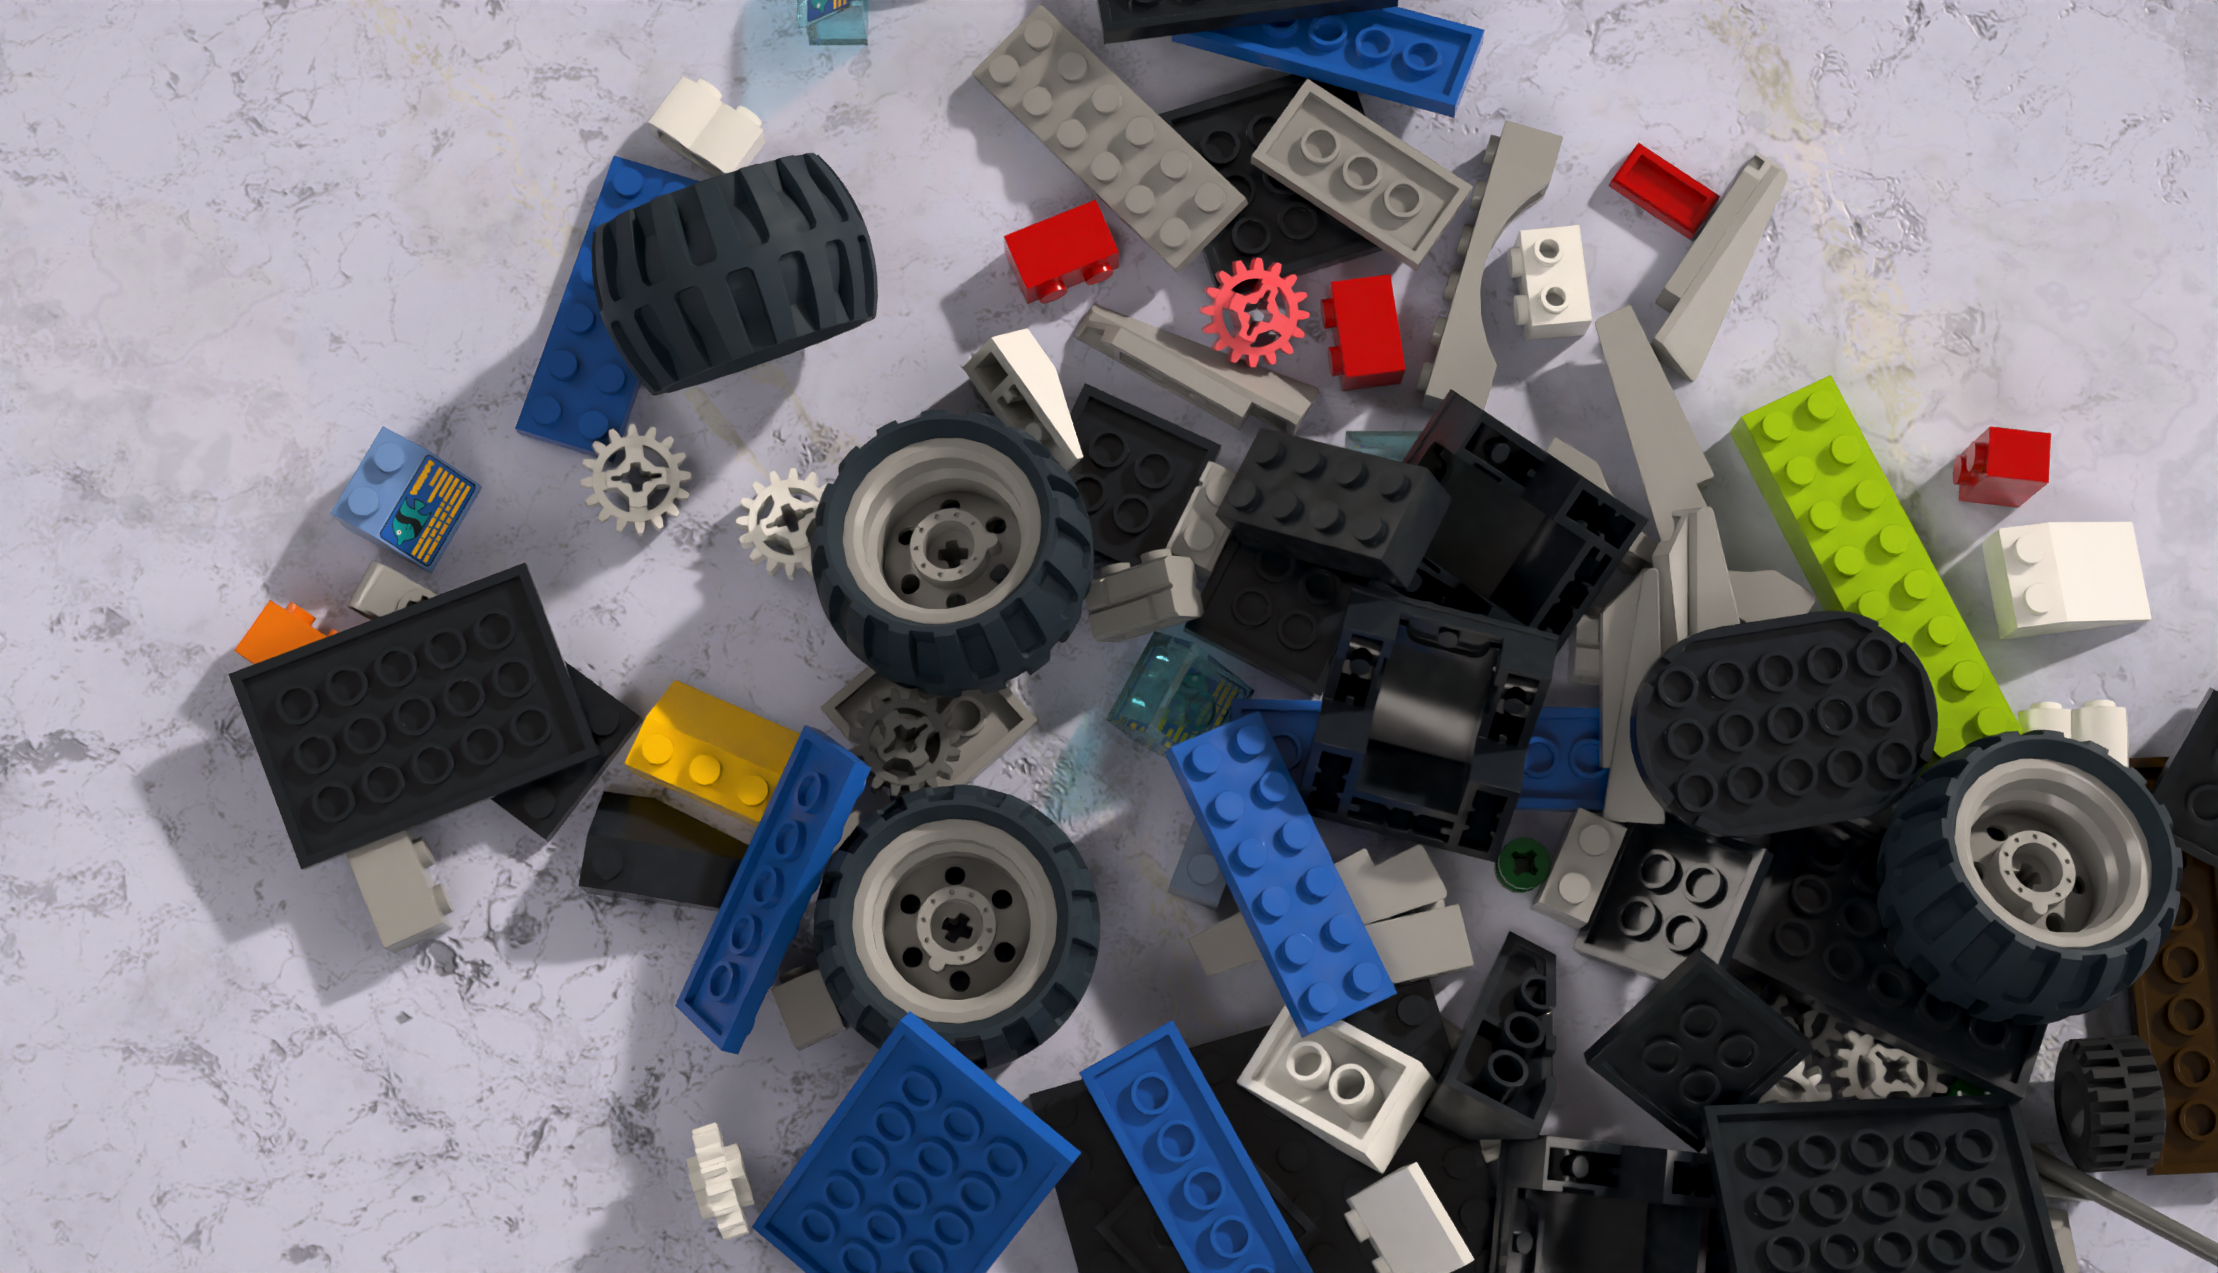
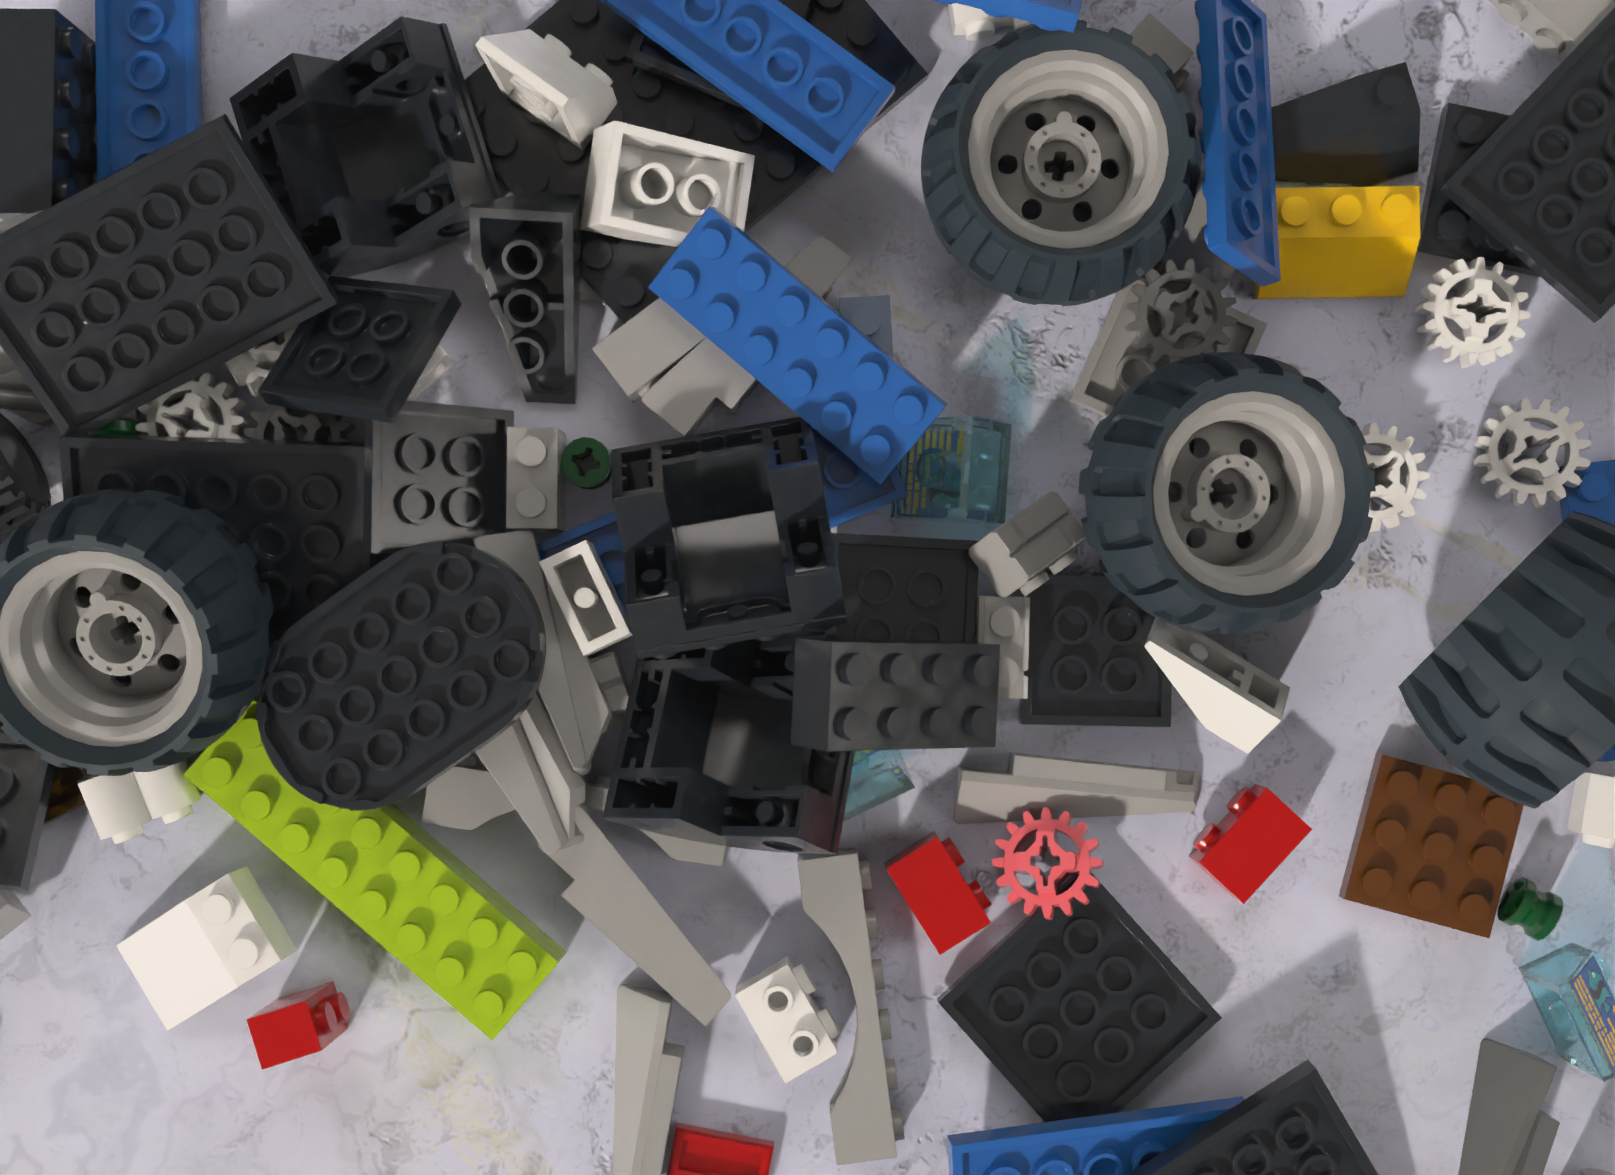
camera: 160 degrees right, 10 degrees up
light grey plate [972,4,1248,274] -> none
light grey plate [1251,79,1473,271] -> none
none -> white brick [539,540,632,656]
none -> reddish brown plate [1339,753,1524,938]
none -> white gear [1415,257,1531,368]
none -> dark green wheel [1497,877,1563,941]

